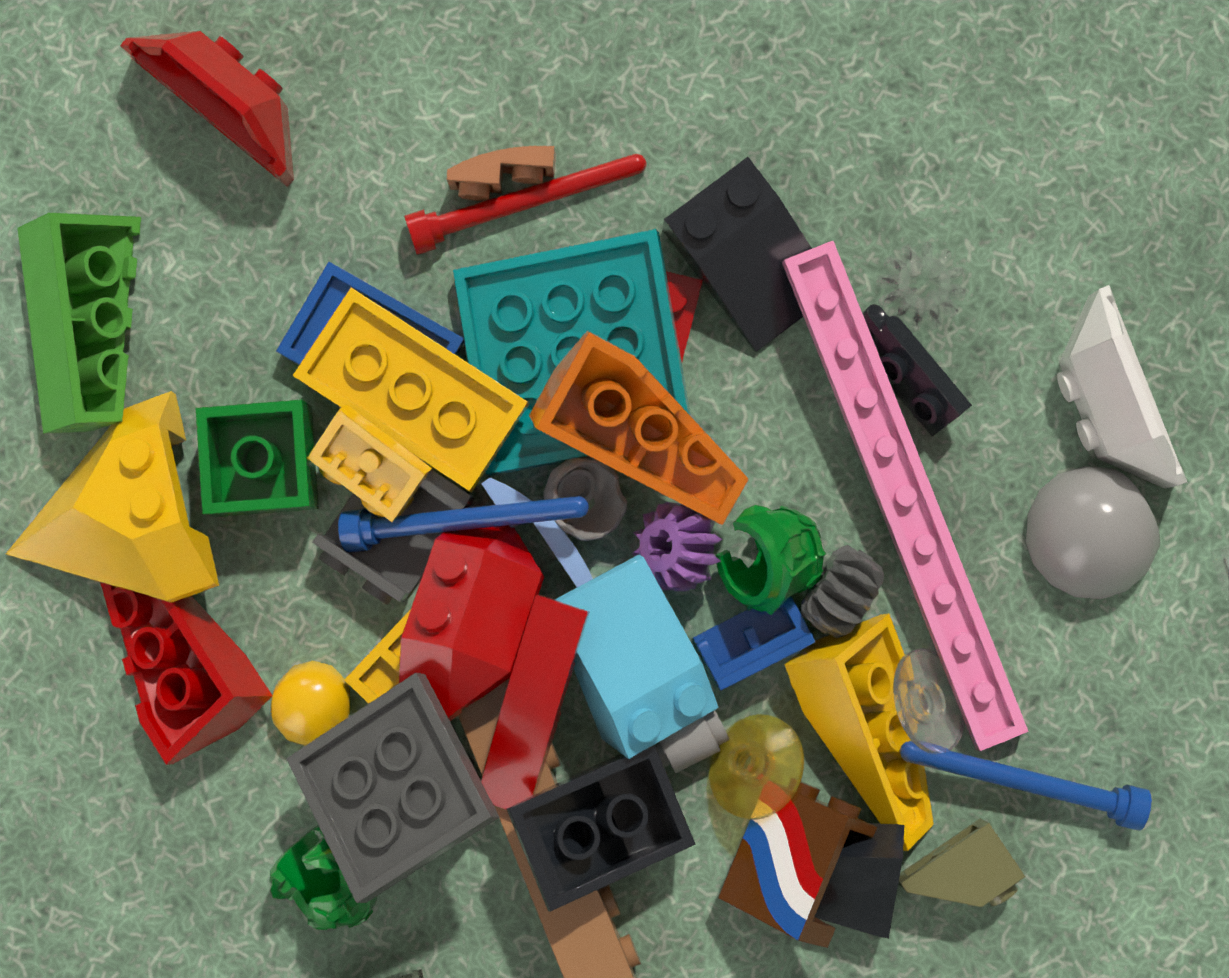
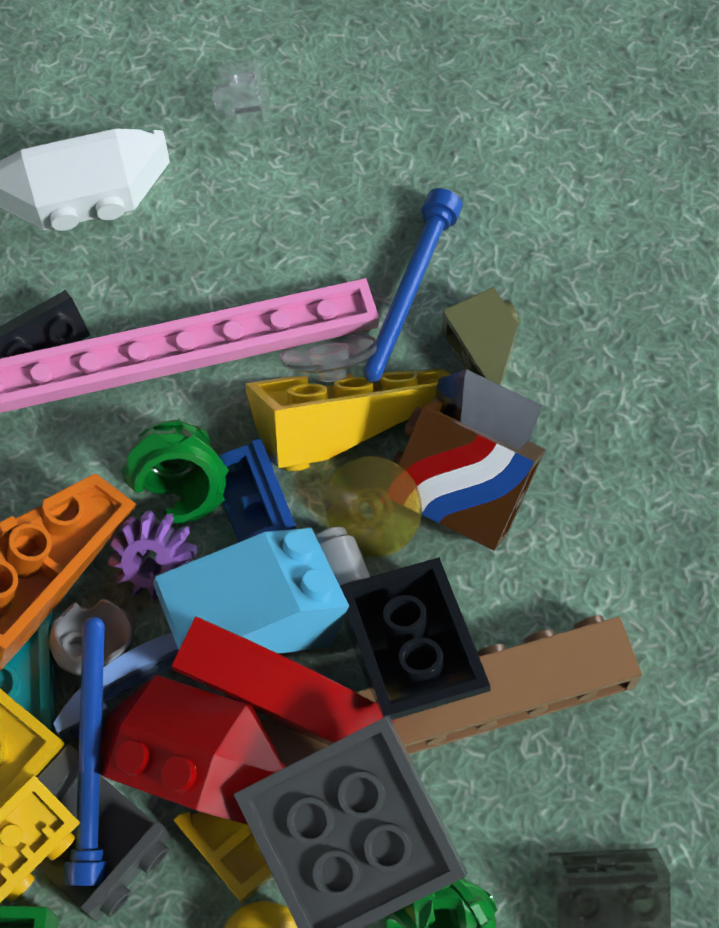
camera: 85 degrees left, 20 degrees down
dark grey gear [801,545,884,638] -> none
light grey cylinder [1025,466,1160,599] -> none

